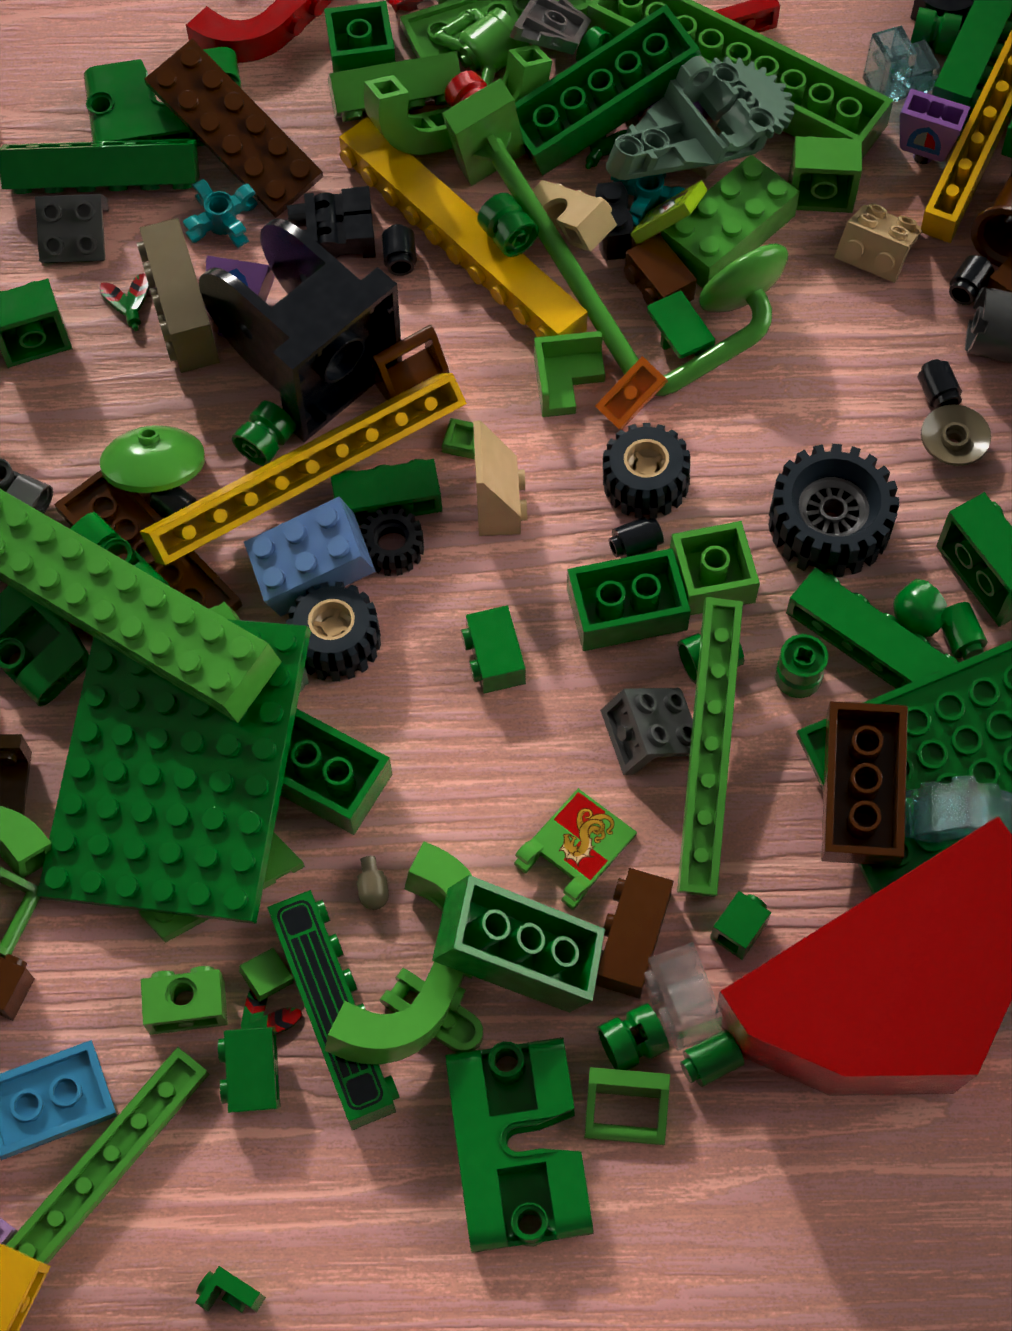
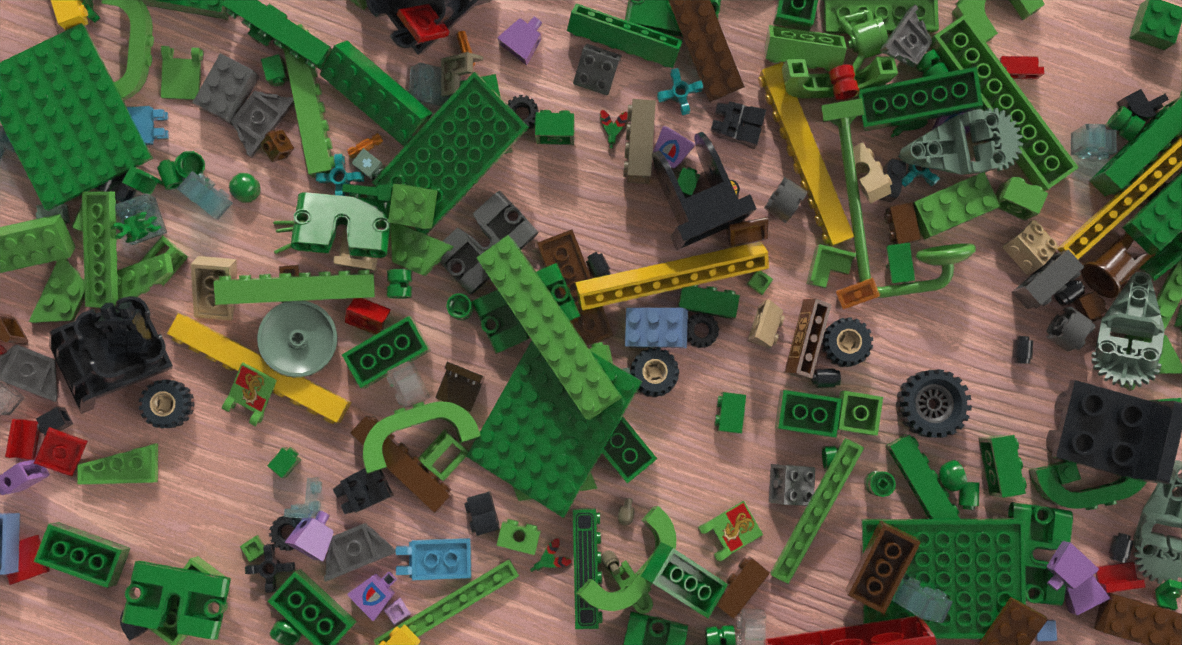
camera: 20 degrees right, 20 degrees up
bright green dish [100,425,205,493] -> none
green brick [218,1026,281,1113] -> none
green wheel [232,400,297,466] -> none
bright green tile [239,948,293,1002] -> none
black brick [382,224,417,276] -> none
green wheel [477,193,539,257] -> none
lime tile [631,180,707,244] -> none
green brick [710,891,771,960] -> none
medium lavender torso [900,89,970,164] -> none
dark tan dish [921,405,991,466] -> none
none -> black brick [465,491,501,536]
none -> dark tan cylinder [601,550,620,575]
none -> dark grey brick [764,177,807,223]
none -> reddish brown brick [784,298,832,379]
none -> dark grey brick [1012,250,1084,309]

